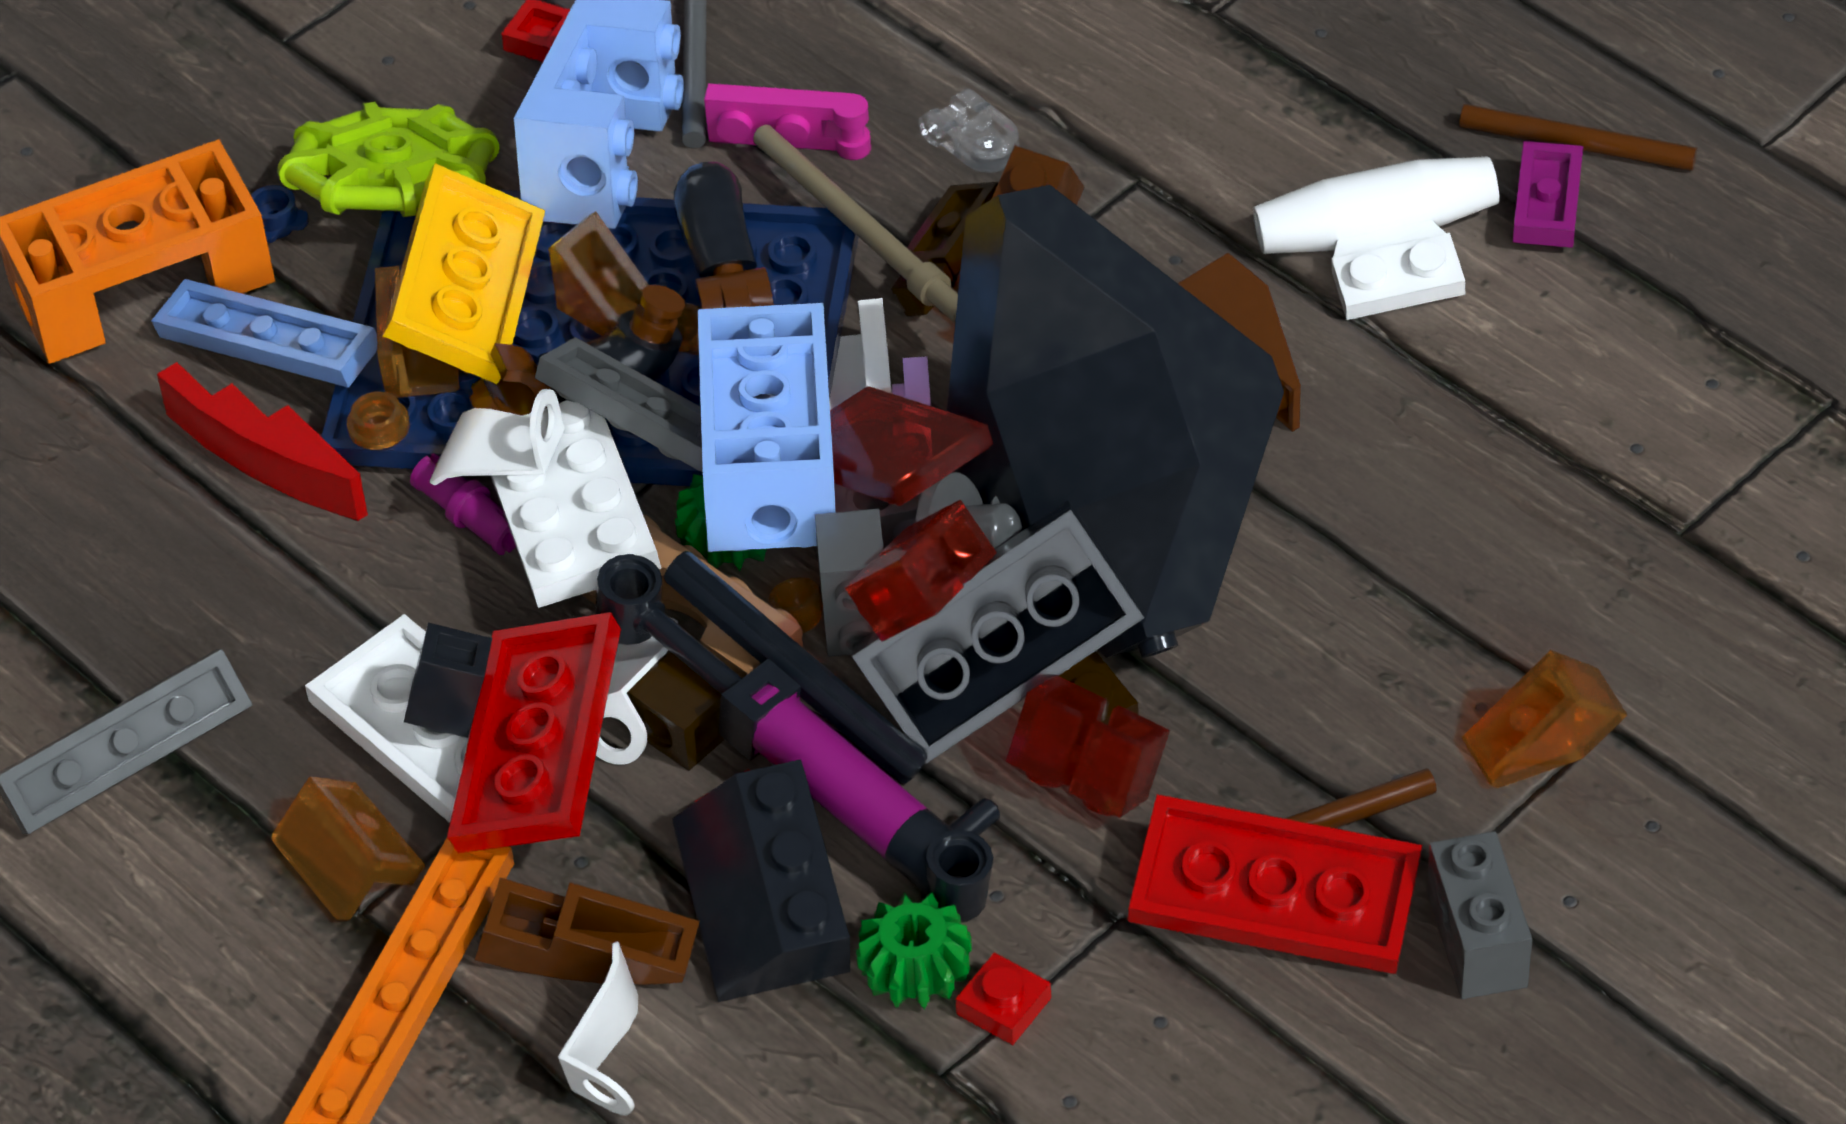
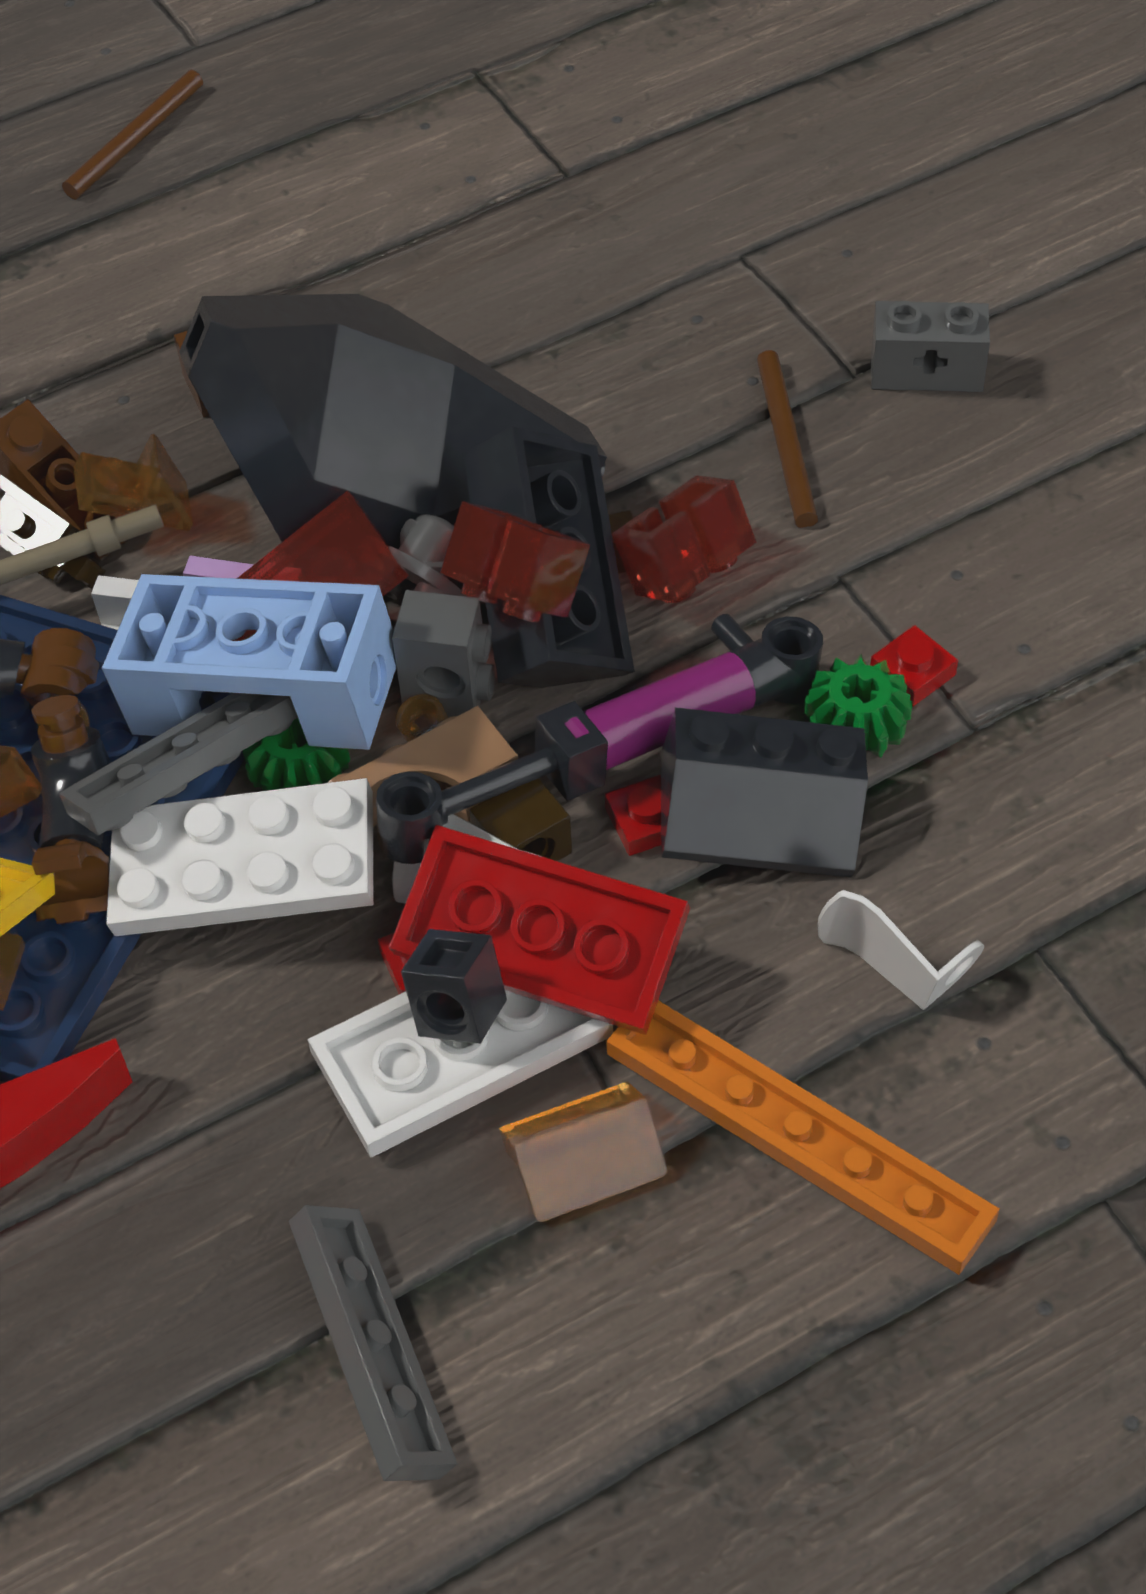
camera: 75 degrees left, 5 degrees up
clear orange plate [347,391,410,450] -> none
magenta pin [410,453,516,555] -> none
white piece [430,389,565,485] -> none
reddish brown slope [475,877,700,985] -> none
black axle [664,551,928,784] -> none
red plate [1128,794,1422,974] -> none
white plate [1253,157,1499,320] -> none
clear orange slope [1461,650,1628,788] -> none
magenta plate [1513,141,1583,248] -> none

